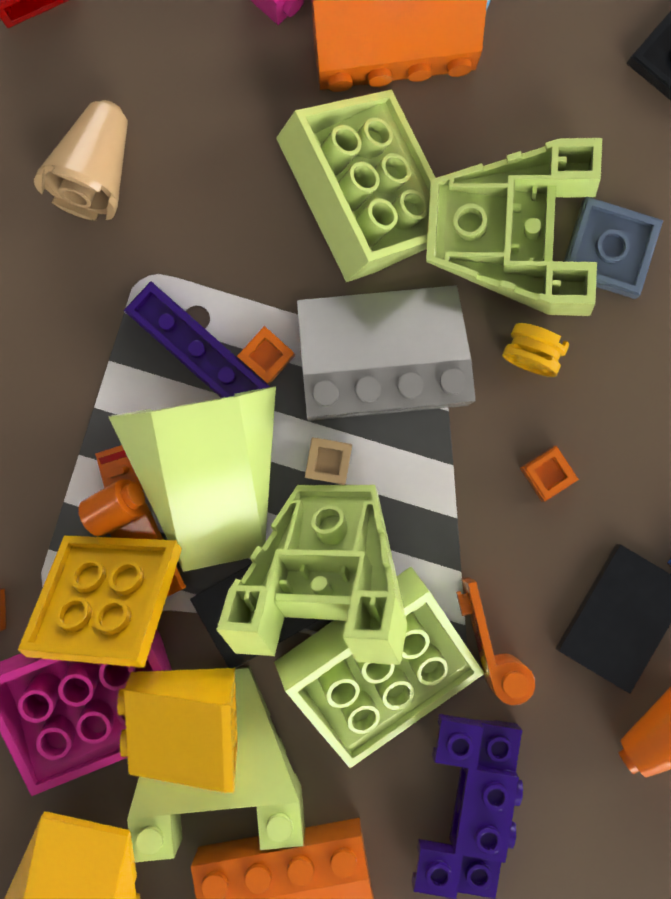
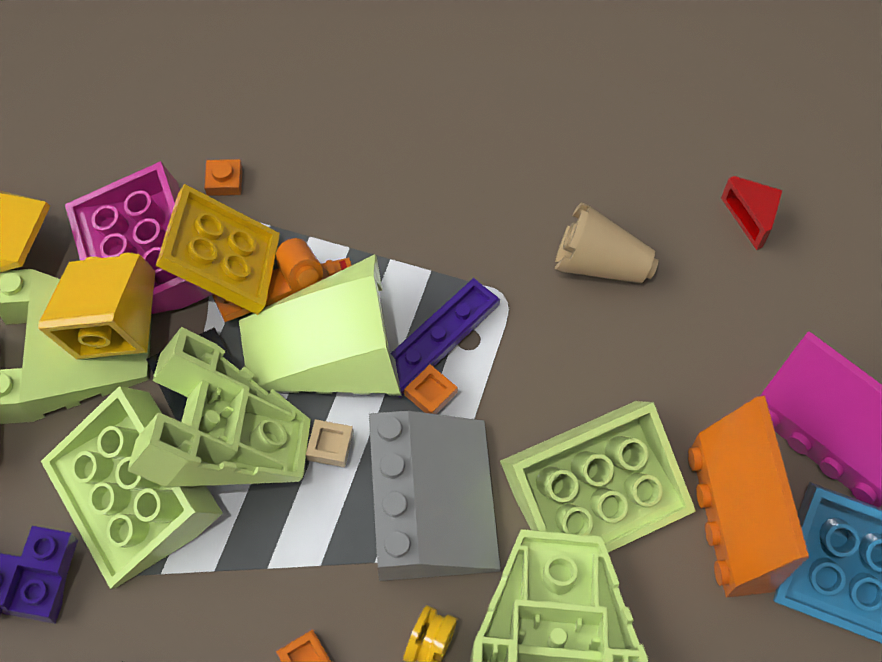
camera: 90 degrees right, 25 degrees down
orange door [456,577,535,705] -> none

